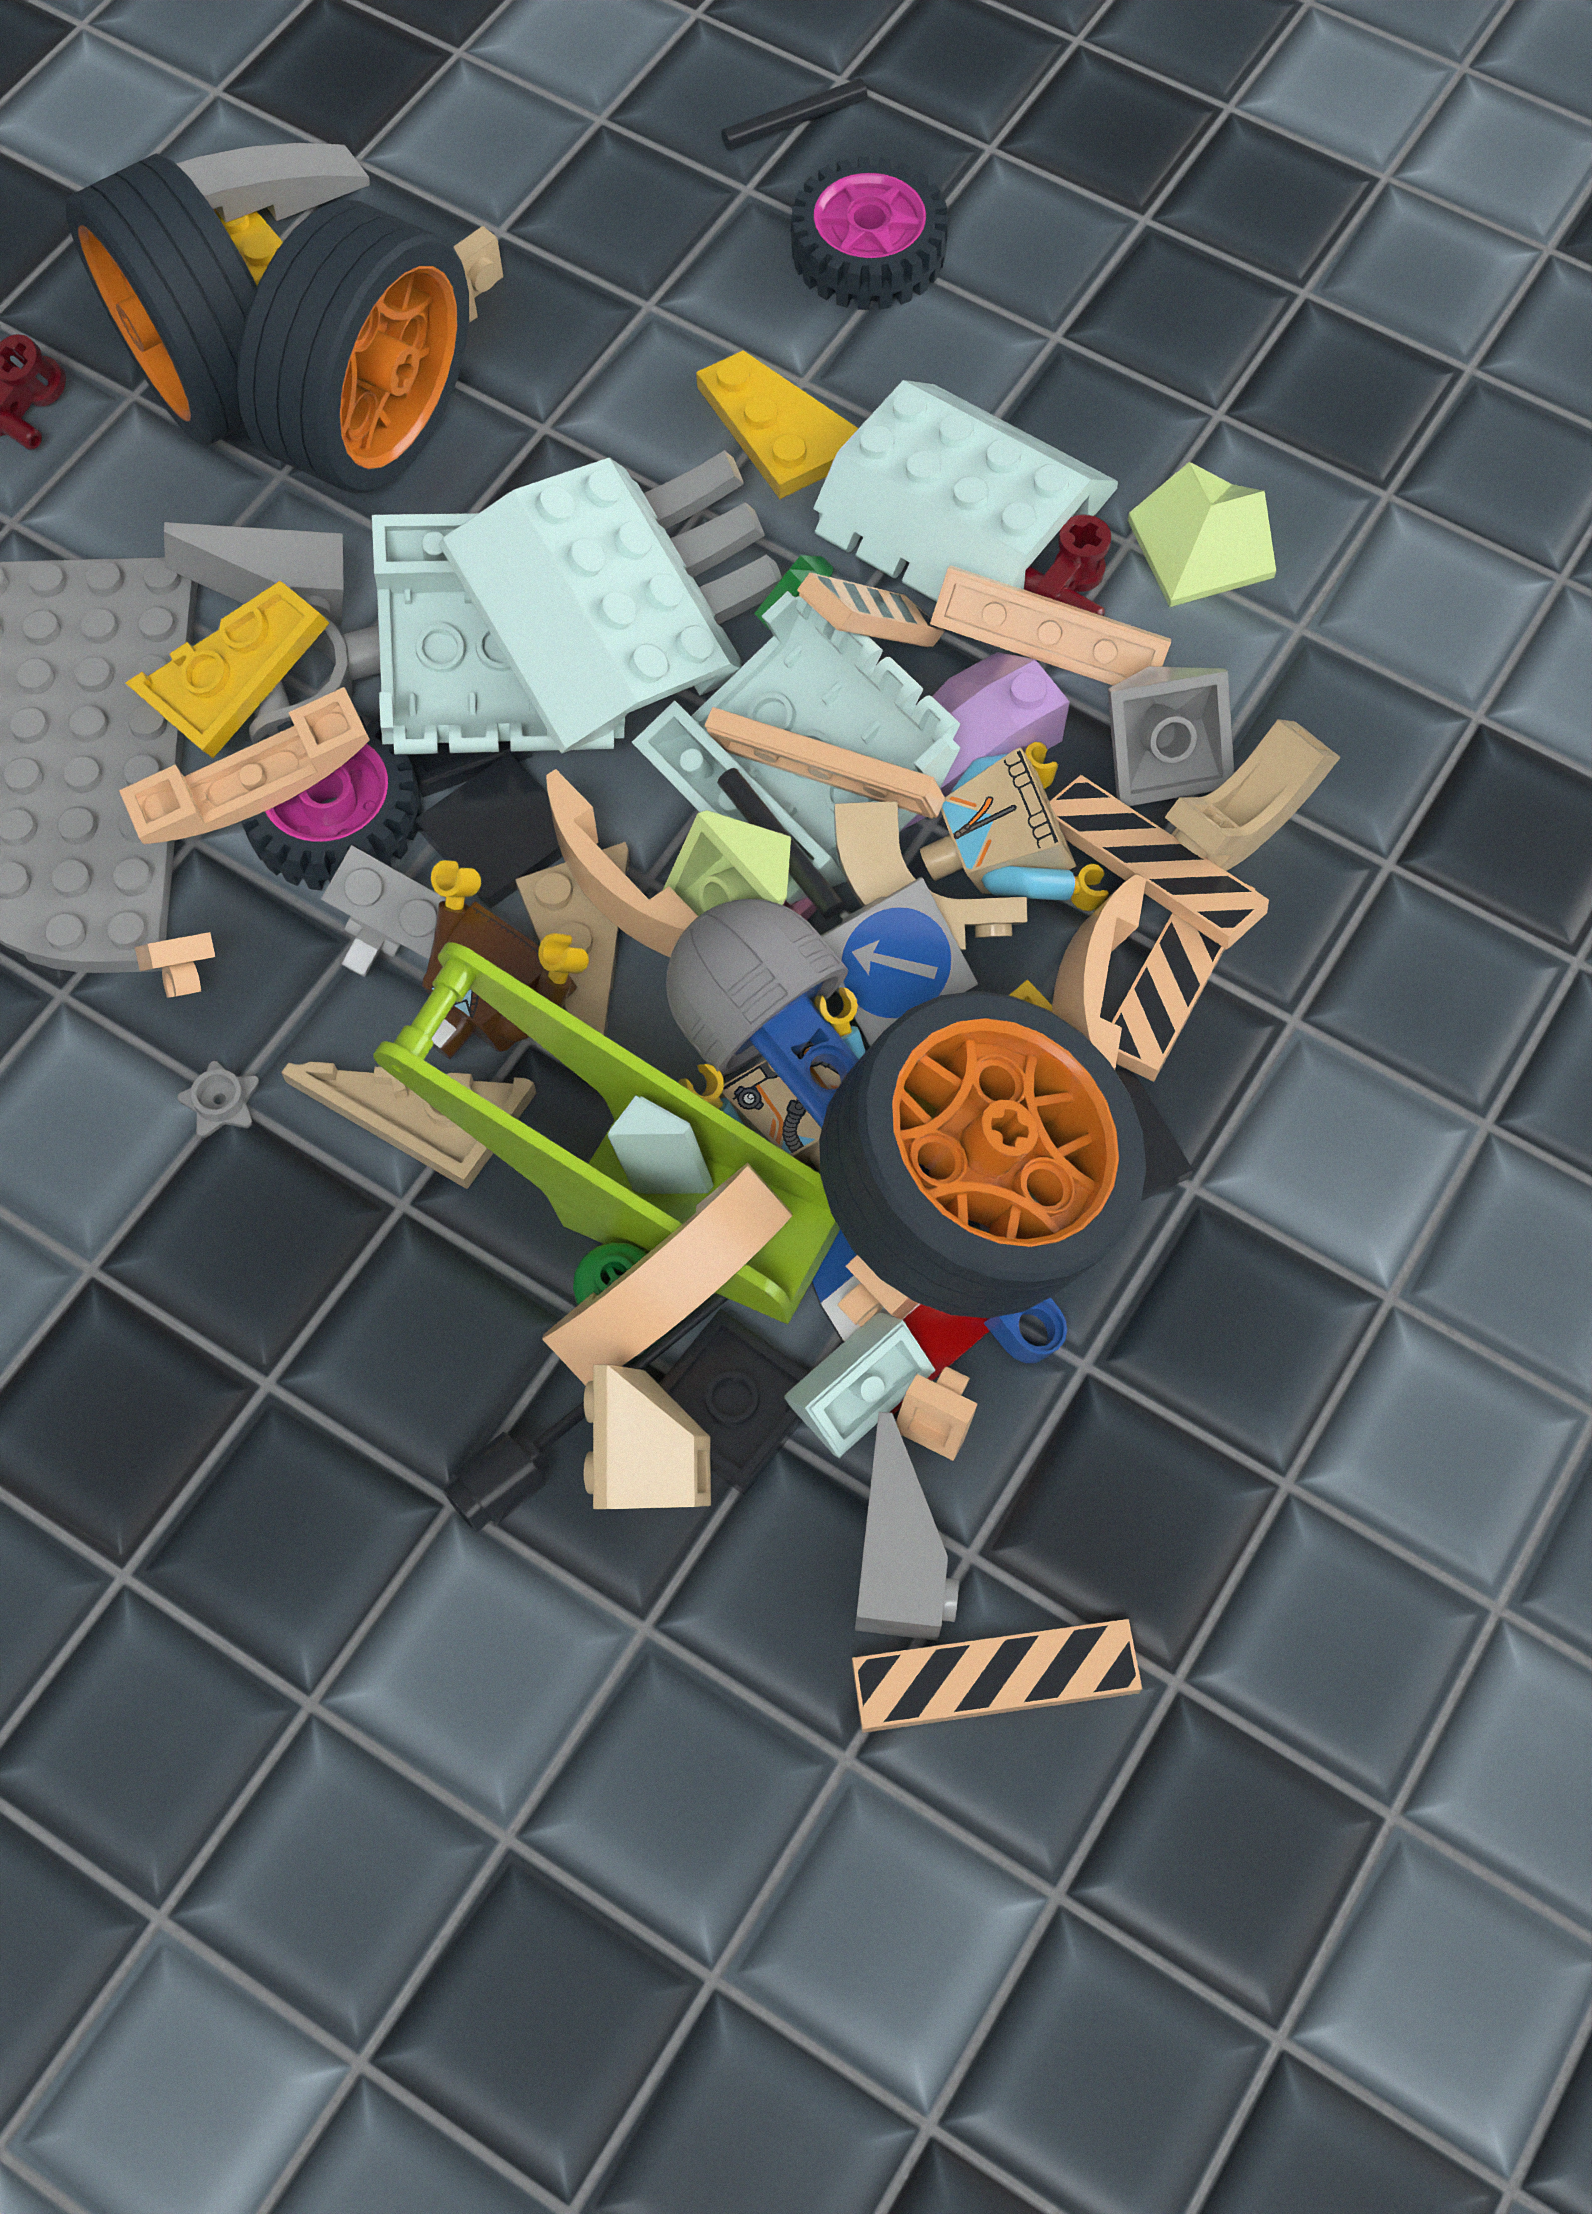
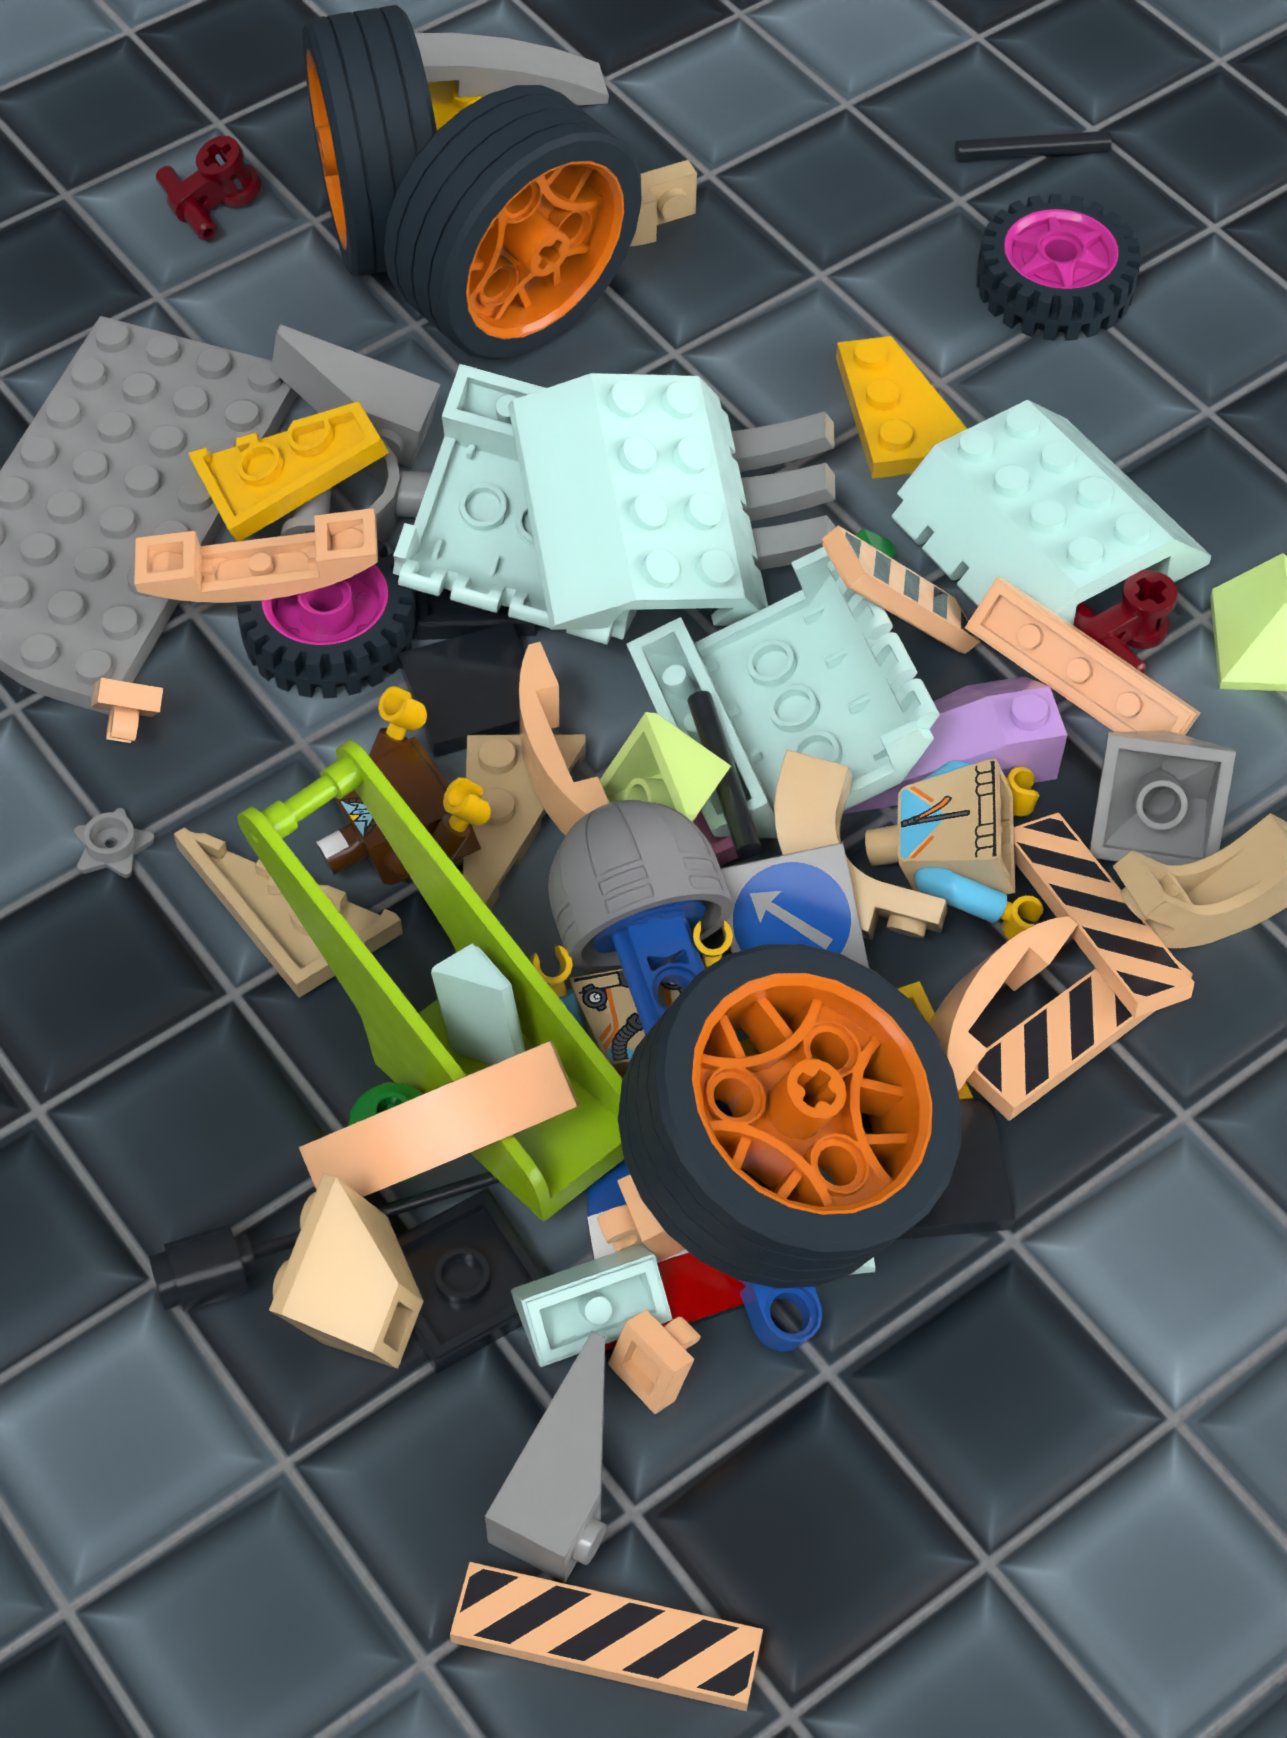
camera: 20 degrees right, 10 degrees down
light grey hinge [321,845,446,977] -> none
light nougat tile [704,707,945,819] -> none

